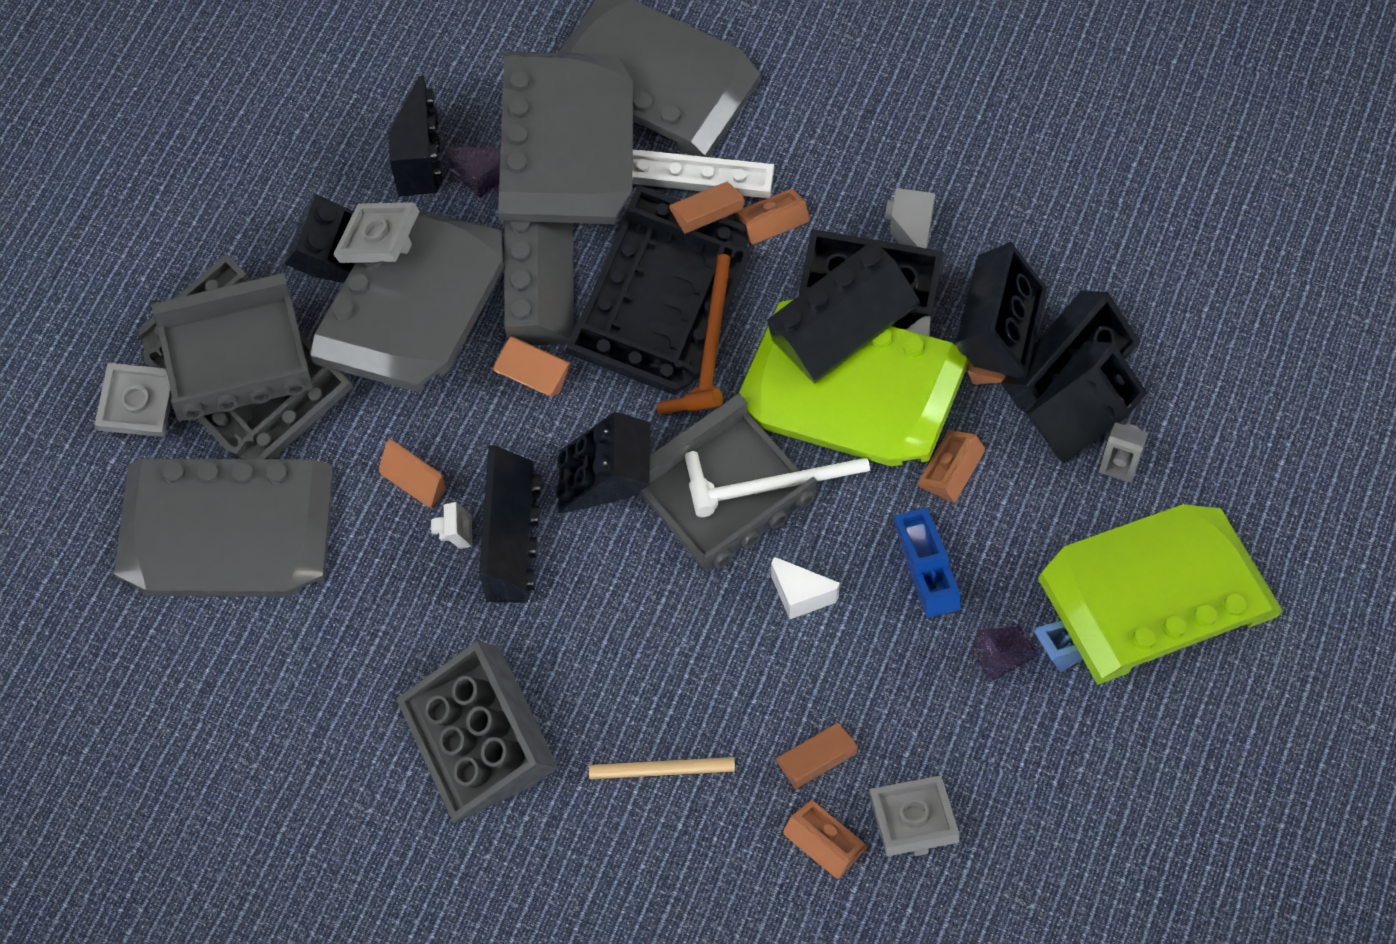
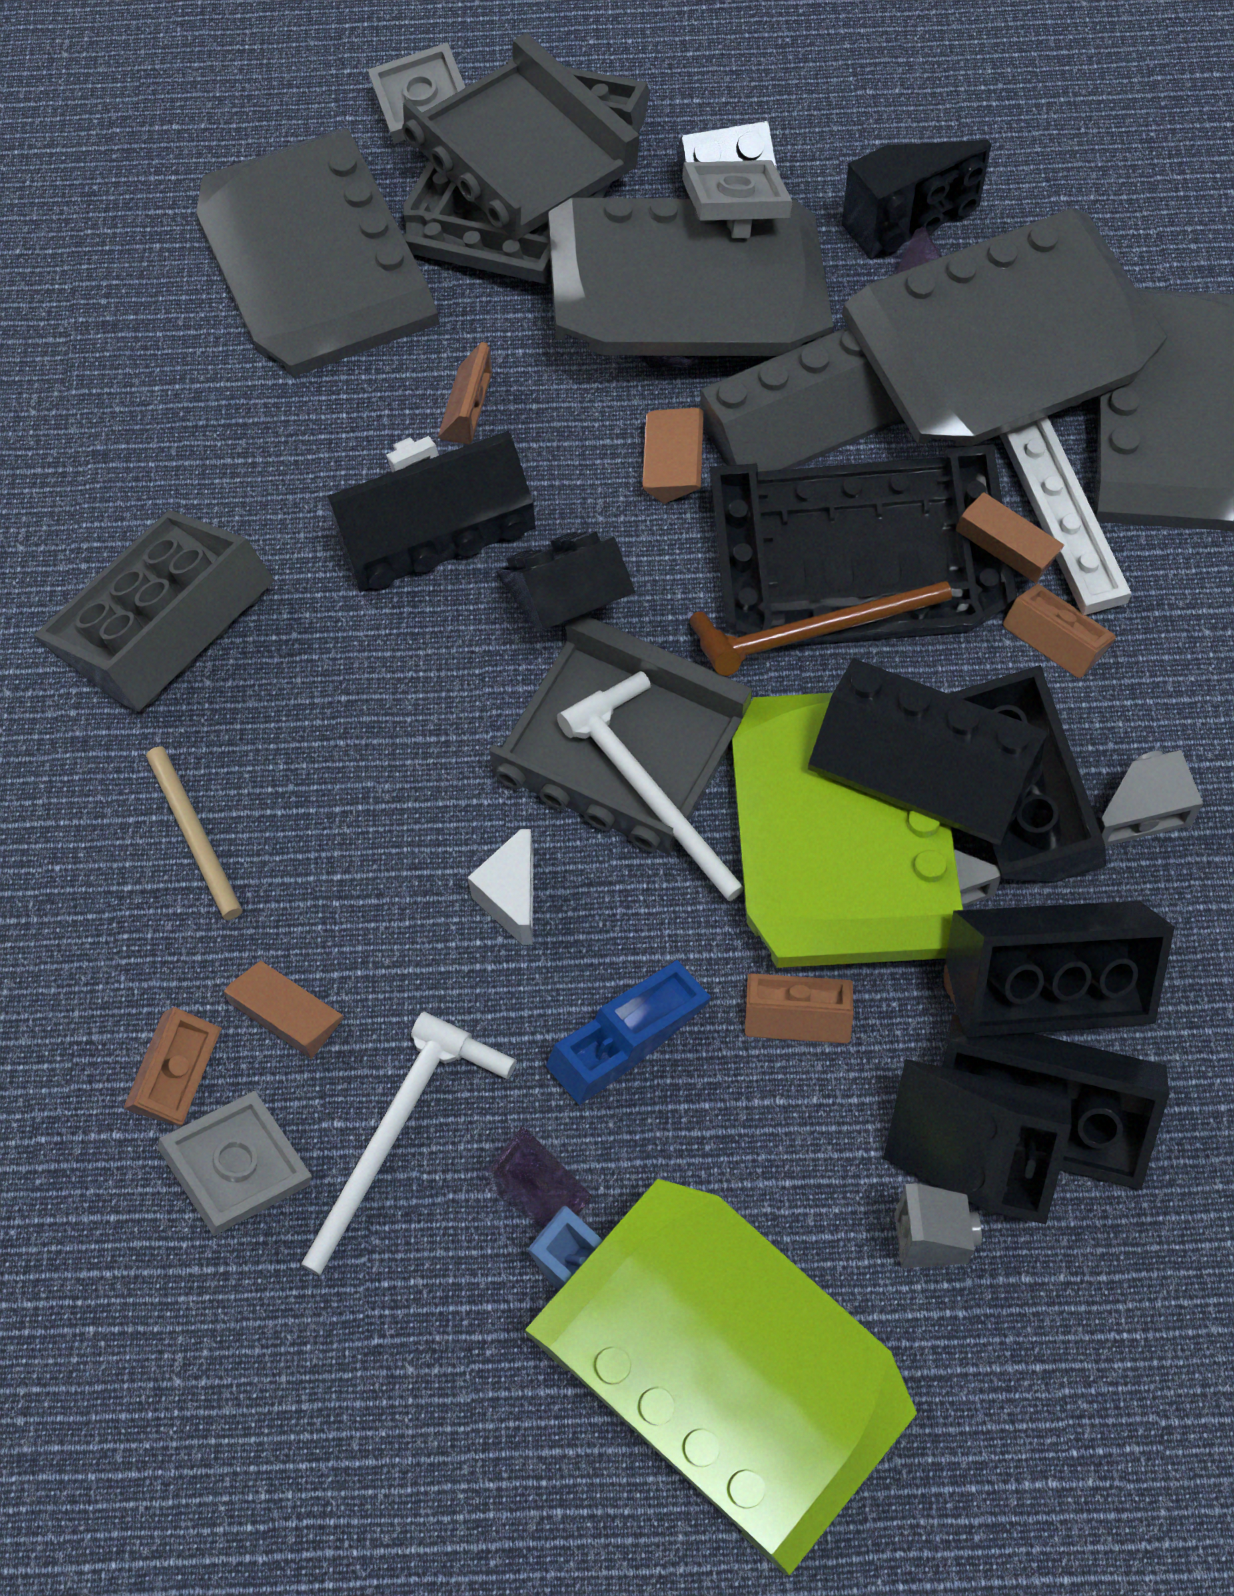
camera: 65 degrees right, 0 degrees up
none -> white bar [301,1012,517,1275]

